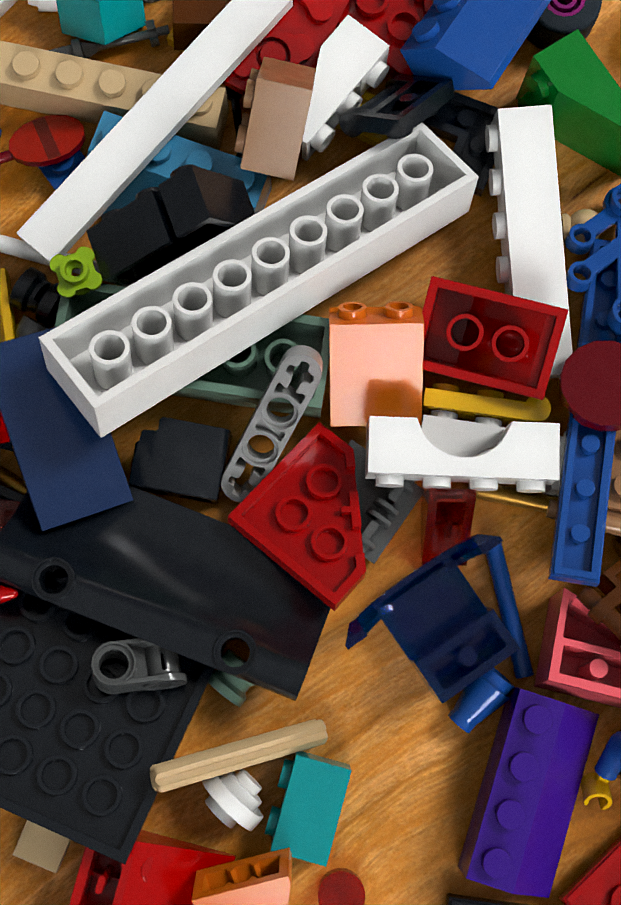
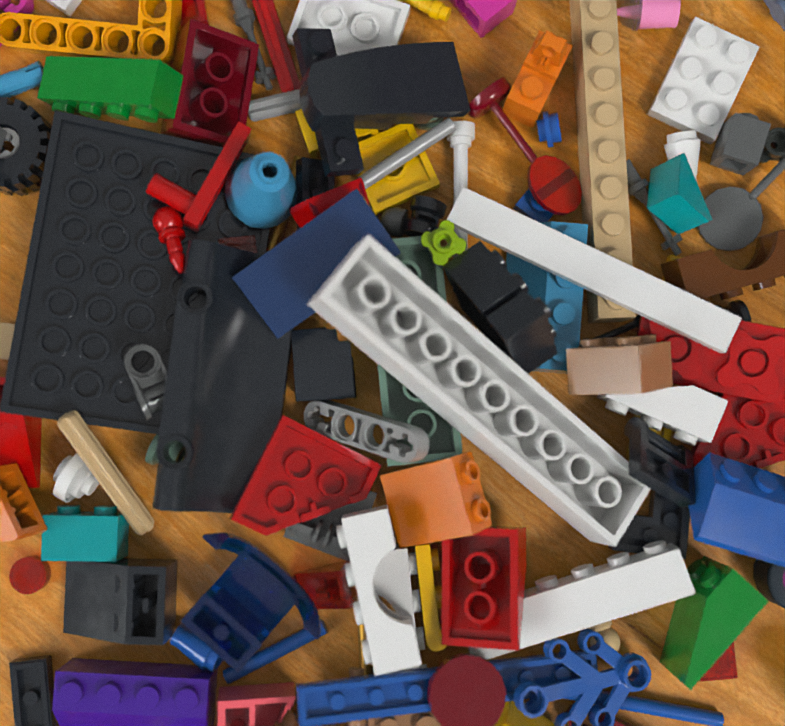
camera: 80 degrees right, 5 degrees up
none -> black slope [63,558,178,645]

